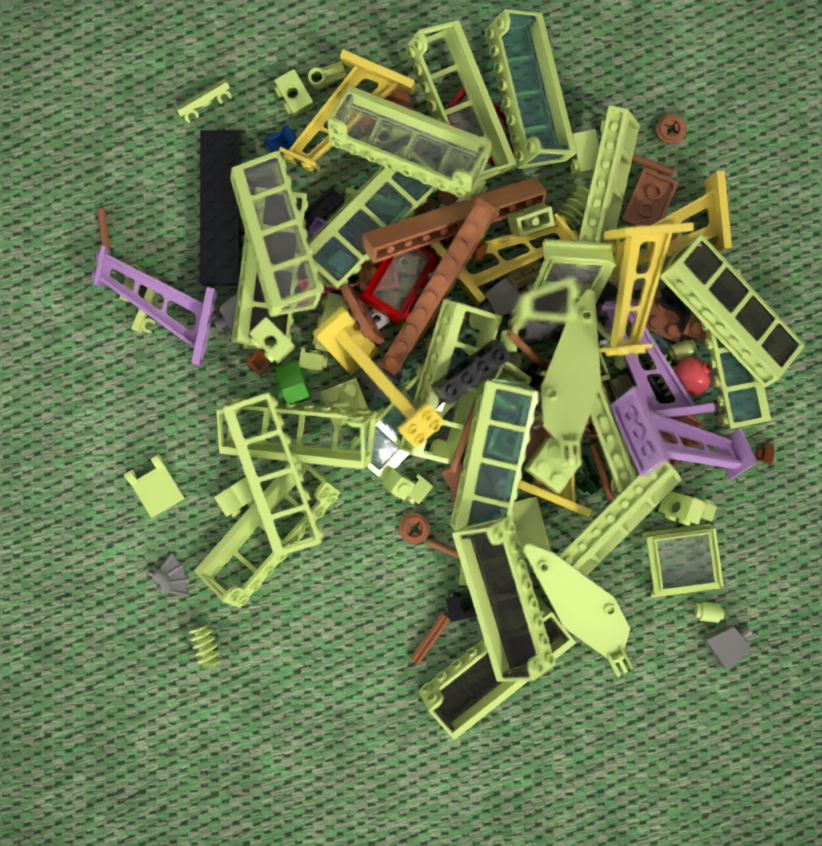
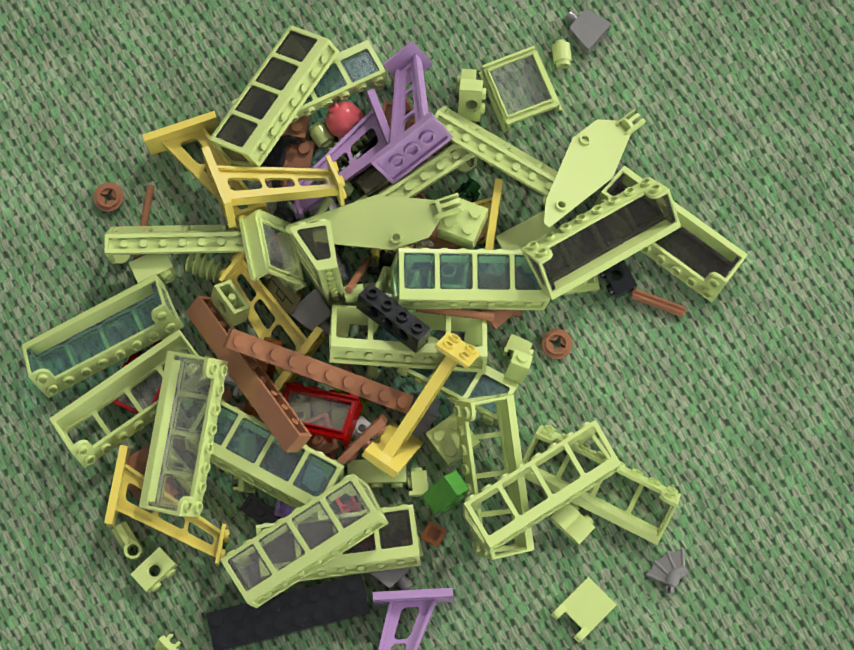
camera: 100 degrees left, 10 degrees down
yellowish green piece [188,625,222,669] -> none
yellowish green brick [249,317,295,363] -> none
blue bracket [264,125,297,154] -> none
nougat bar [427,538,460,559] -> none
nougat bar [589,443,614,500] -> none
nougat plate [621,167,679,227] -> none
dark orange tile [755,444,775,465] -> none

